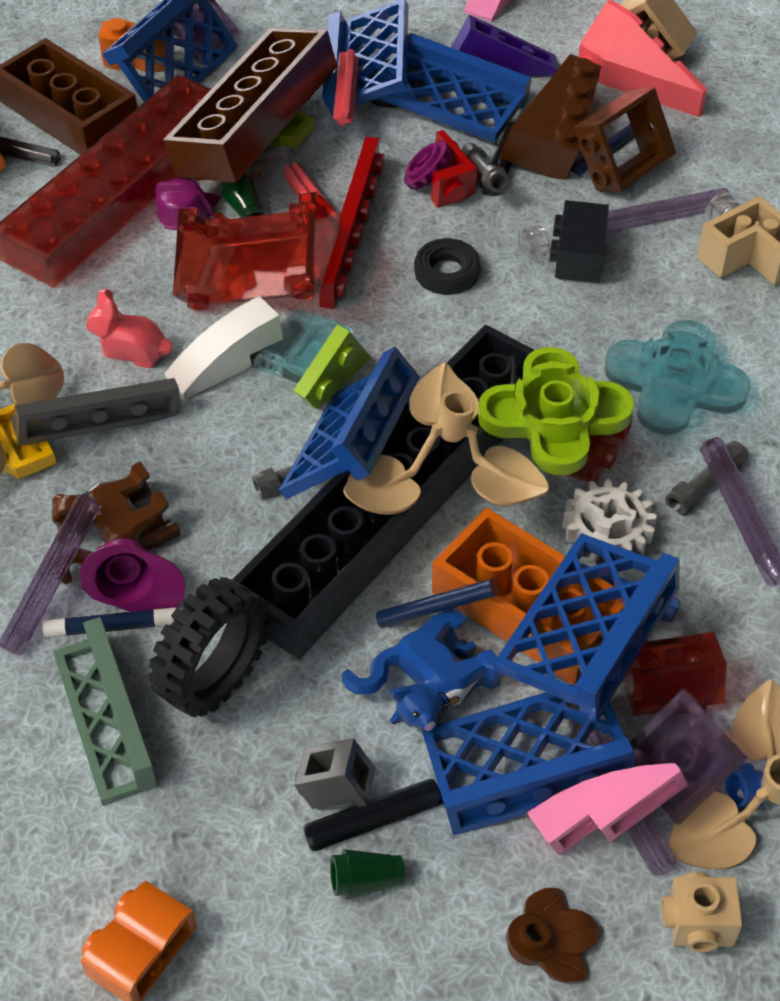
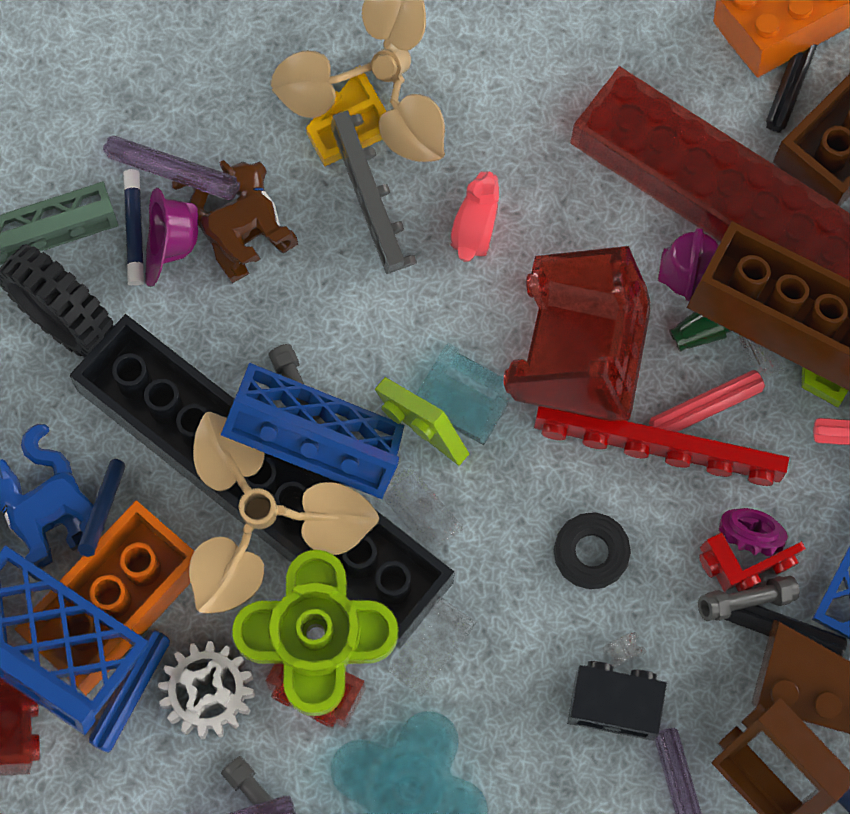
camera: 90 degrees right, 20 degrees up
white slope [164,296,283,400] -> none

